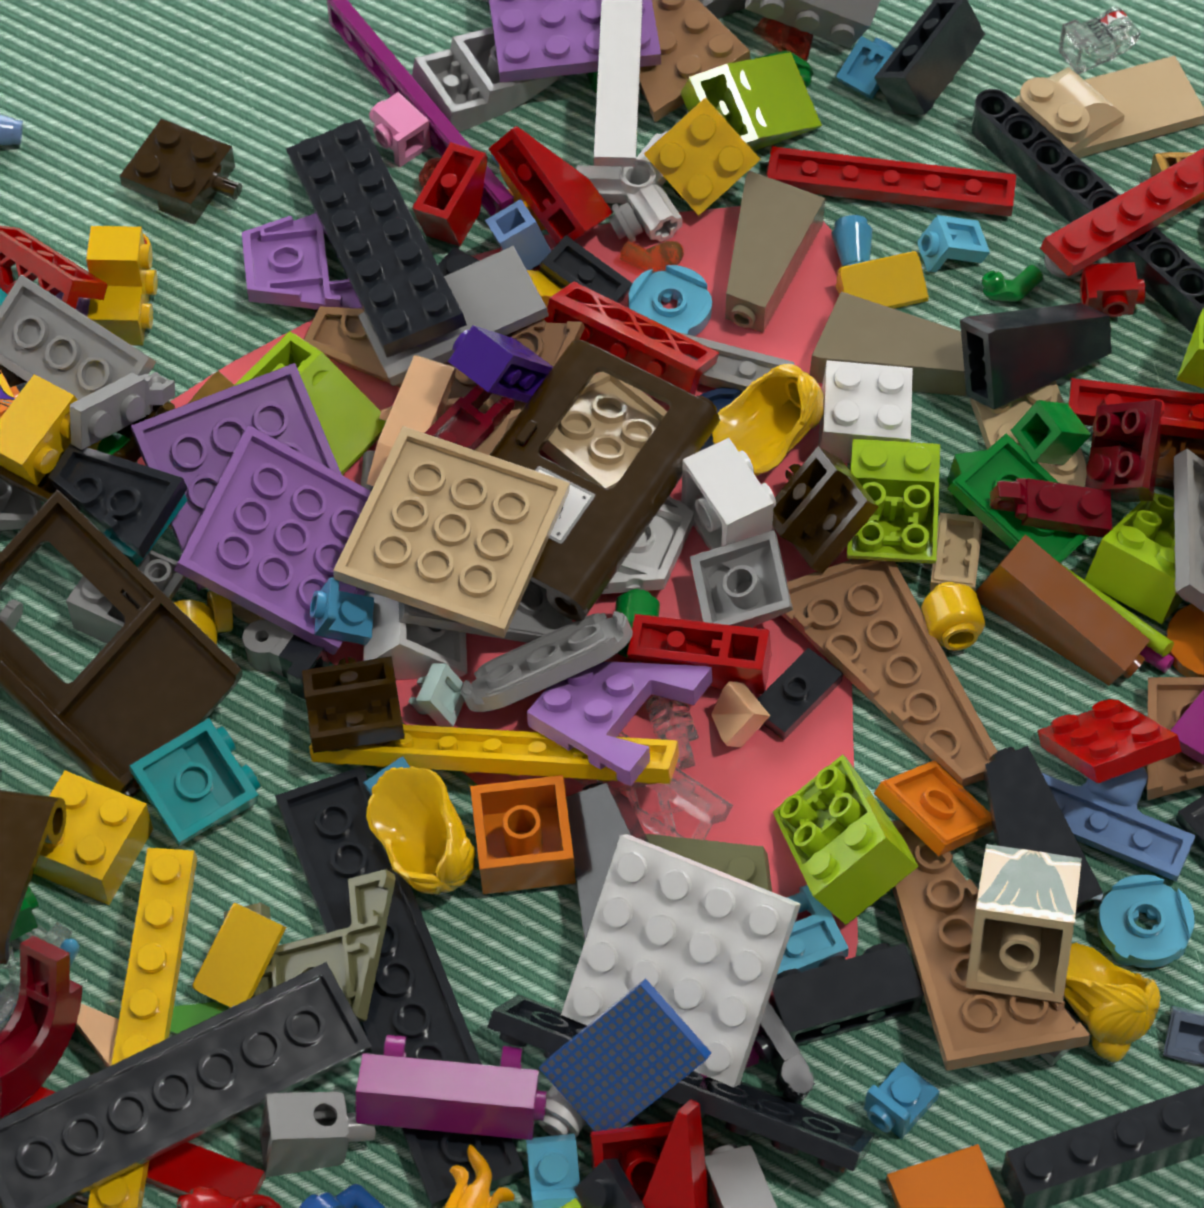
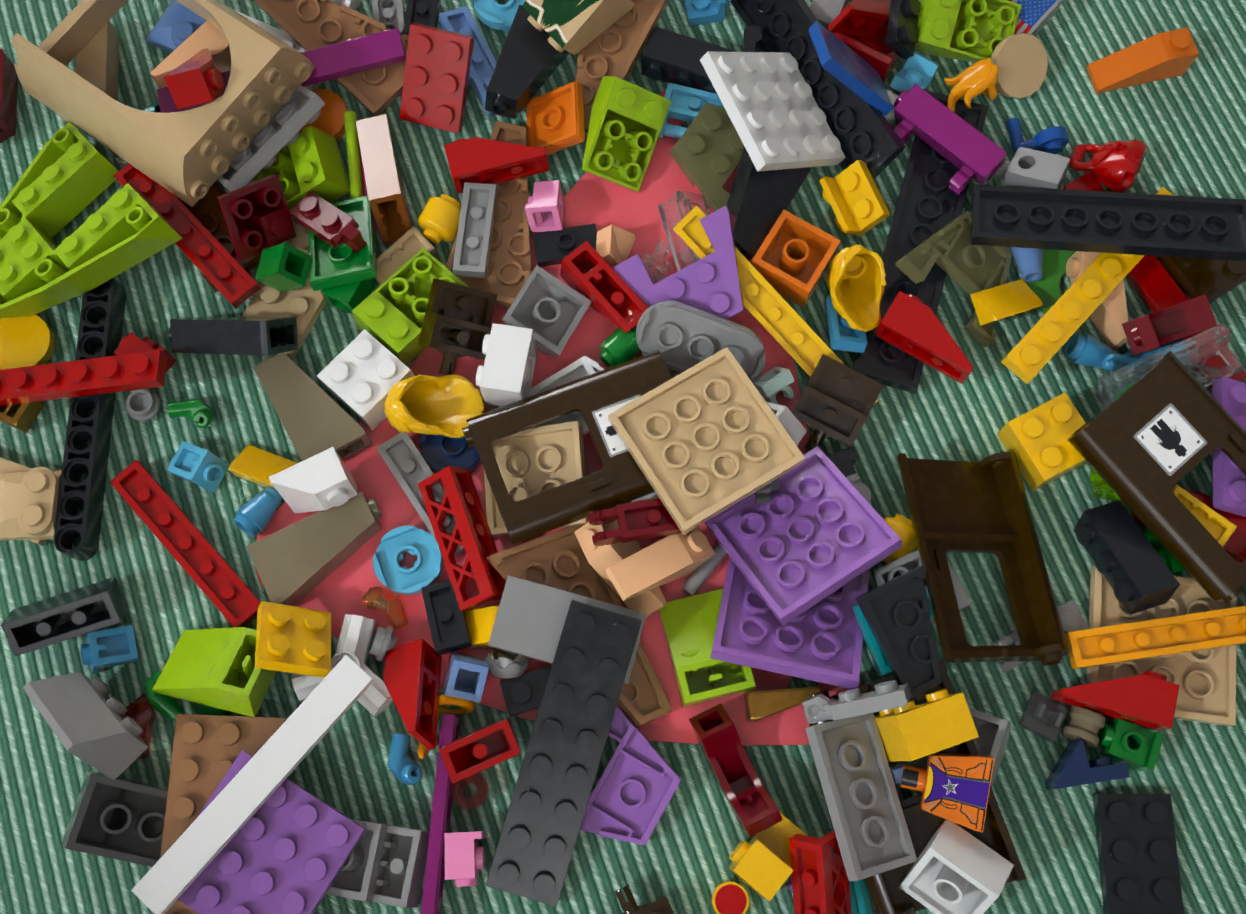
camera: 140 degrees left, 15 degrees up
teal plate [130,718,261,846] -> none
dark azure bracket [310,577,374,645] -> none
dark purple brick [448,325,553,403] -> none
none -> white slope [269,447,358,513]
none -> red slope [444,137,549,194]
none -> light grey plate [452,182,498,278]
none -> bright pink brick [525,180,565,233]
none -> dark red arch [689,703,783,838]
none -> yellow bracket [819,160,891,236]
none -> red slope [875,291,974,384]
none -> dark azure cone [1064,332,1119,369]

